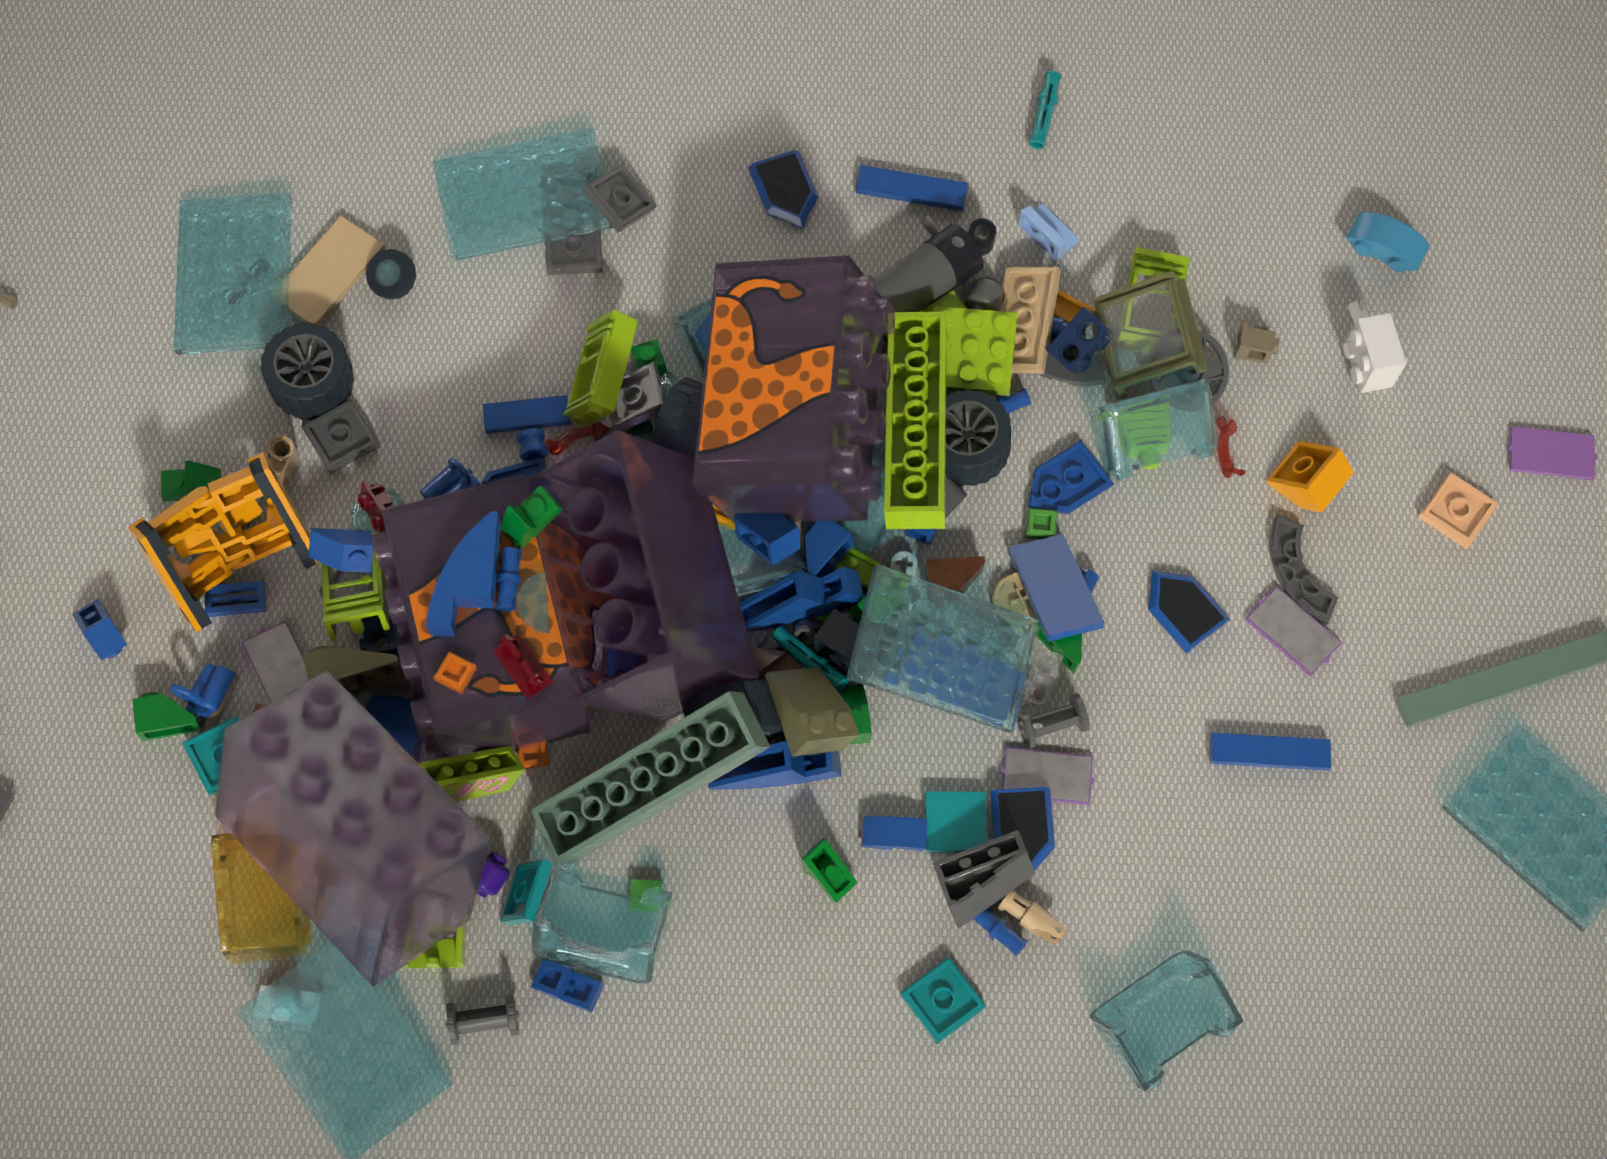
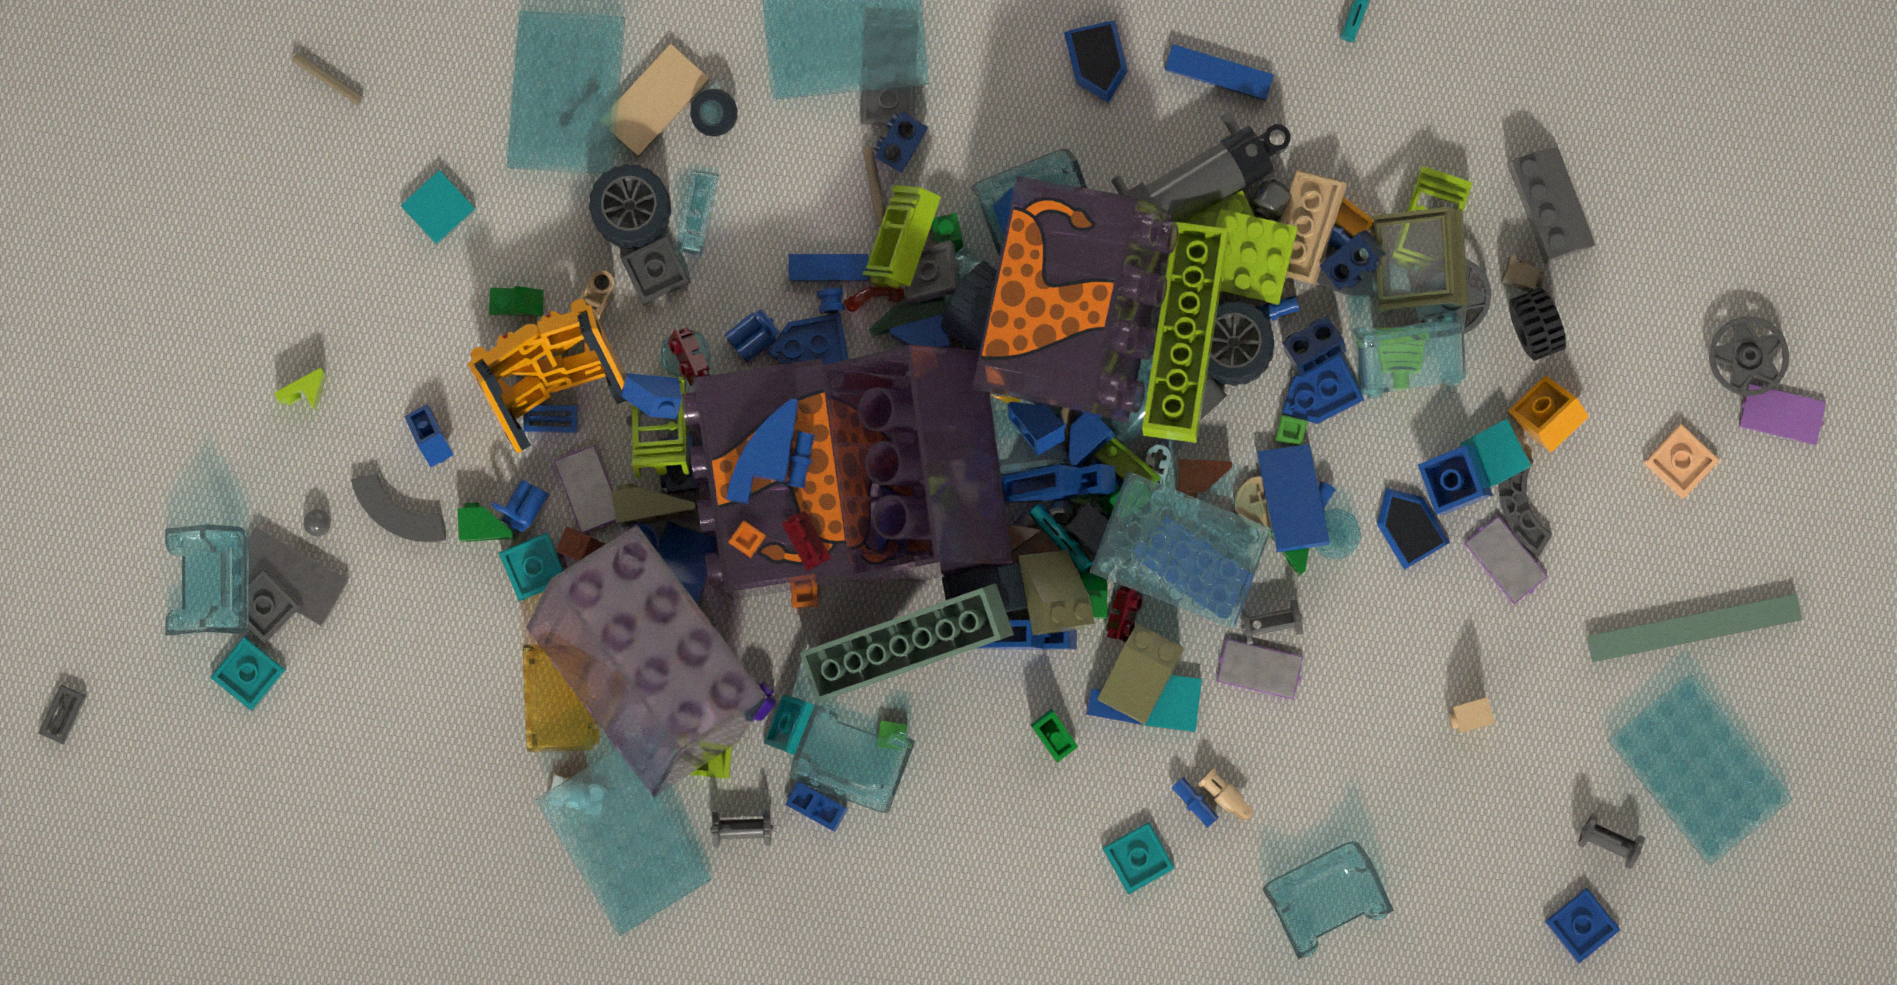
camera: 10 degrees right, 15 degrees up
lime brick [409,745,525,811] -> none
green slope [500,486,563,550] -> none
clear light blue tile [516,572,550,633] -> none
dark grey tile [583,164,657,233] -> none
dark grey wedge [933,830,1035,929] -> none
black tile [990,787,1055,871] -> none
light blue panel [1018,204,1079,261] -> none
clear leg [1022,647,1064,708] -> none
blue tile [1210,733,1331,771] -> none
clear red piece [1216,416,1245,478] -> none
white brick [1343,300,1407,393] -> none
dark azure brick [1346,212,1430,272] -> none
none -> dark grey tile [351,474,446,543]
none -> teal tile [400,170,476,245]
none -> clear light blue slope [677,170,719,256]
none -> dark tan bar [863,147,885,227]
none -> dark blue brick [873,110,929,173]
none -> olive slope [1097,623,1184,725]
none -> dark red hinge [1105,585,1143,643]
none -> dark blue brick [1282,315,1347,377]
none -> clear light blue hat [1314,508,1362,559]
none -> blue brick [1418,445,1493,515]
none -> tan slope [1448,697,1495,734]
none -> teal tile [1460,419,1532,488]
none -> dark grey slope [1508,147,1595,264]
none -> black tyre [1509,287,1566,361]
none -> blue tile [1544,888,1620,964]
none -> dark grey hose [1578,813,1645,869]
none -> dark grey wheel [1709,316,1789,396]

